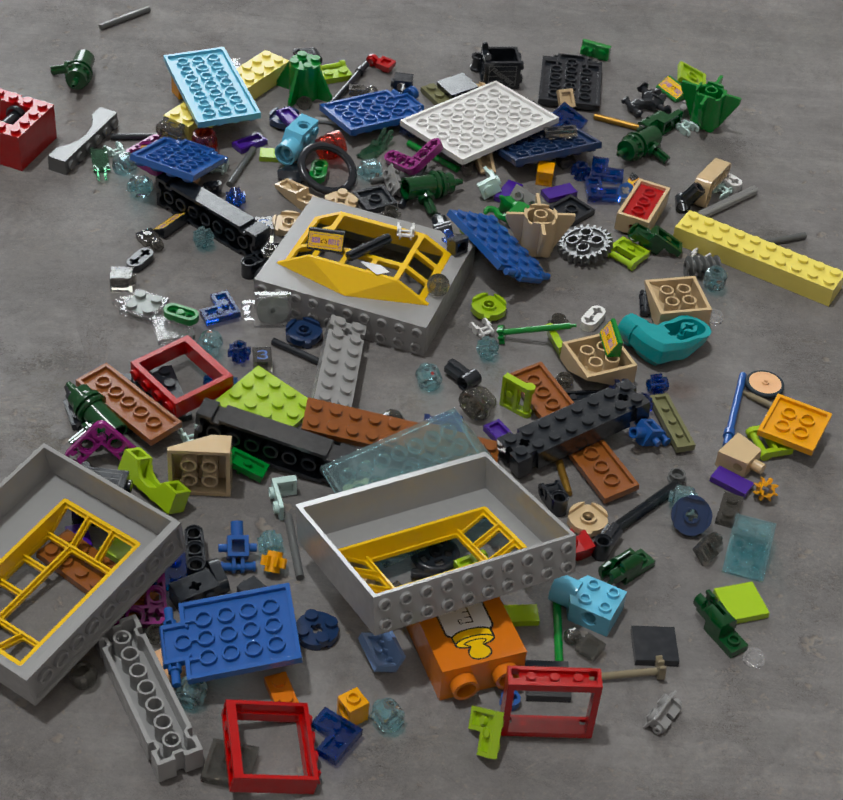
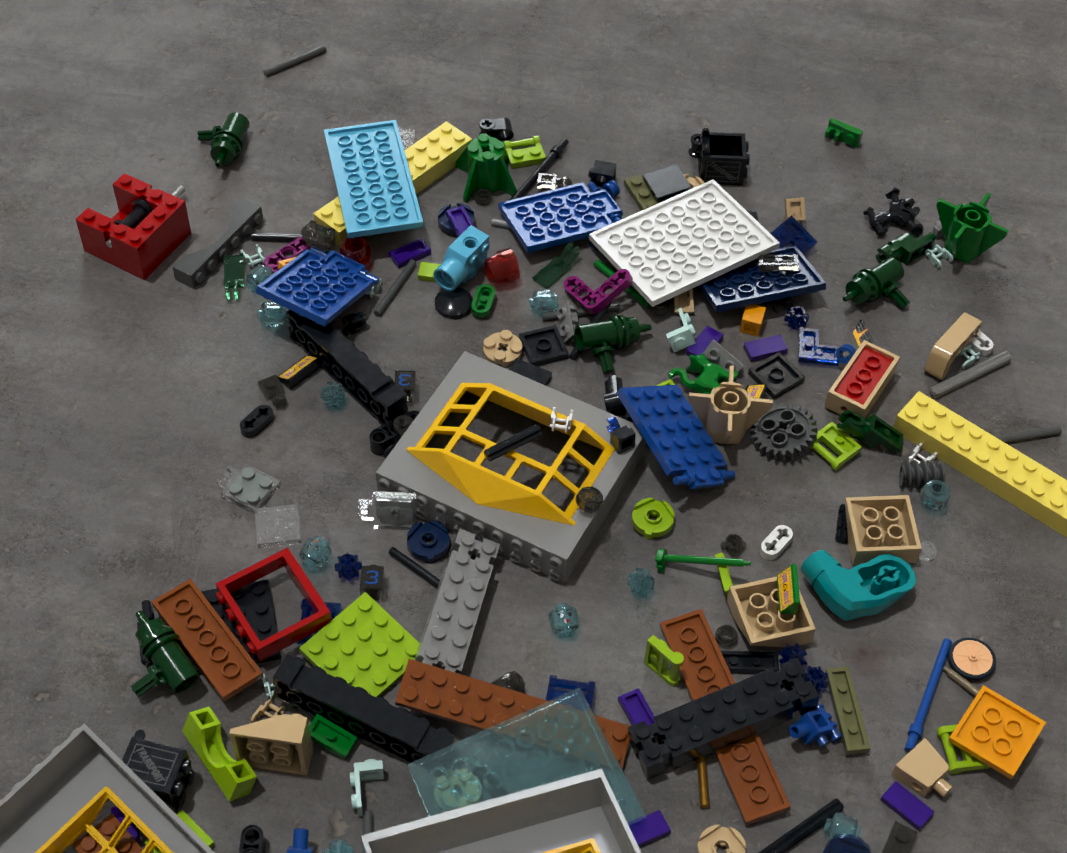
camera: 10 degrees right, 10 degrees up
magenta beam [65,420,136,464] -> none
clear smoke brick [110,266,137,292] -> none
green plate [163,303,199,326] -> none
clear blue plate [200,290,241,326] -> none
clear blue gear [225,187,246,208] -> none
tan plate [272,210,300,237] -> none
tan slope [274,178,319,211] -> none
black wedge [297,142,357,195] -> none
slope [307,227,345,254] -> none
white sticker [361,261,389,275] -> none
red plate [366,54,396,73] -> none
clear smoke plate [381,205,401,219] -> none
black piece [444,358,482,392] -> none
clear smoke piece [458,387,497,421] -> none
white piece [469,318,494,339] -> none
black plate [538,53,602,111] -> none
black piece [538,480,569,517] -> none
clear blue plate [590,156,624,184] -> none
pearl gold bar [593,113,640,130] -> none
clear blue gear [646,373,669,395] -> none
slope [656,75,684,103] -> none
dark grey plate [667,468,687,484] -> none
black piece [675,182,705,214] -> none
lime tile [677,61,706,85] -> none
light orange gear [753,477,779,502] -> none

